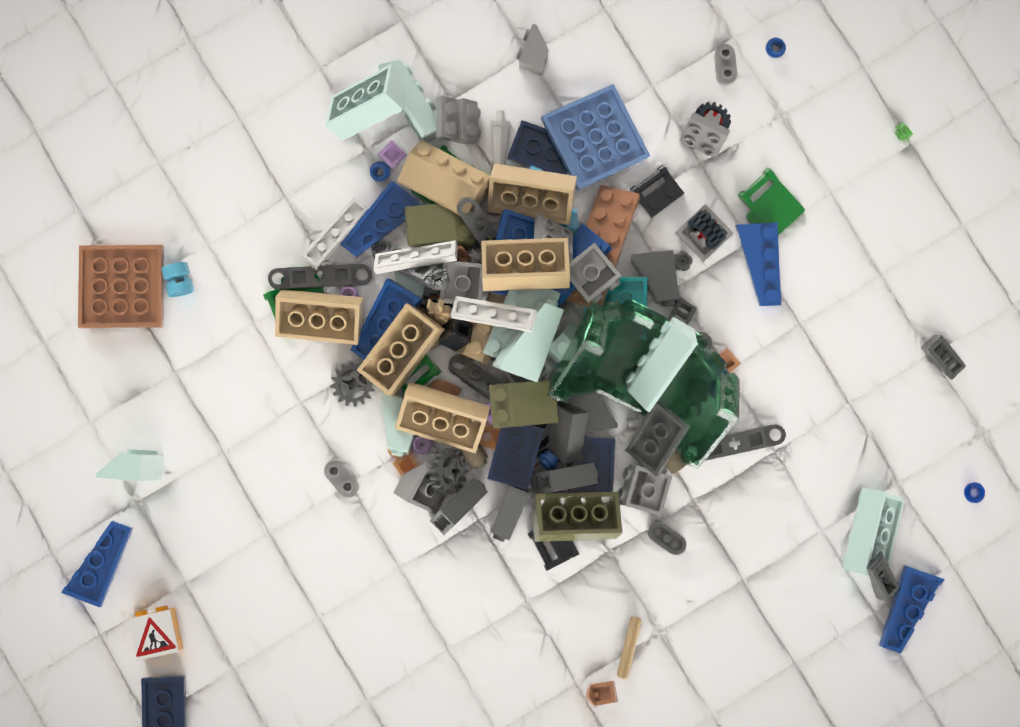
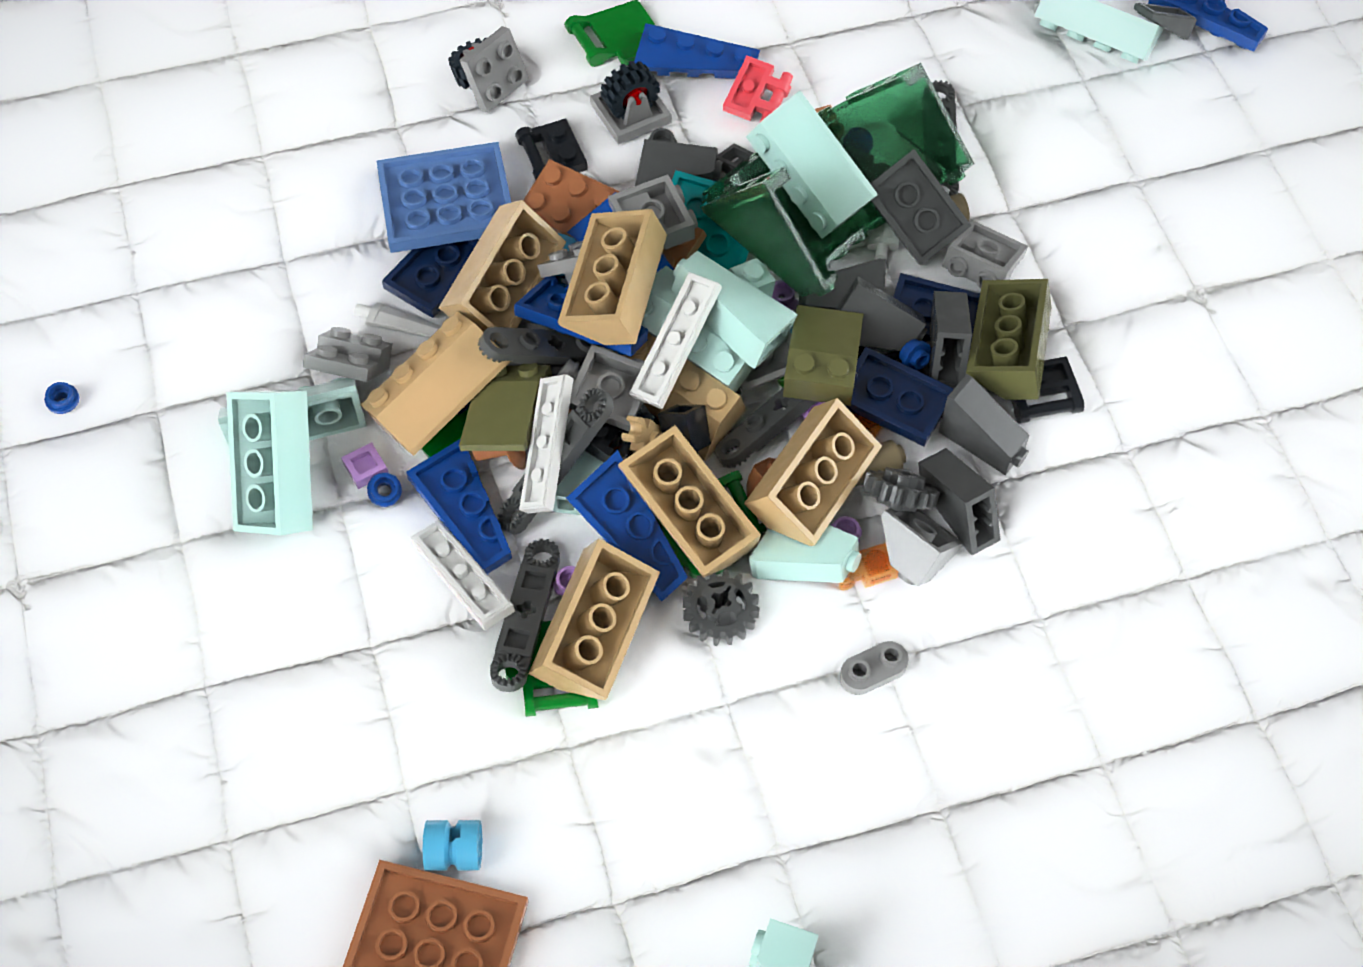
camera: 75 degrees left, 25 degrees down
light grey slope [516,23,549,75] -> none
nougat plate [586,680,618,706] -> none
tan axle [617,616,642,679] -> none
dark grey plate [647,521,687,555] -> none
light grey plate [714,44,737,86] -> none
none -> coral plate [723,56,793,123]

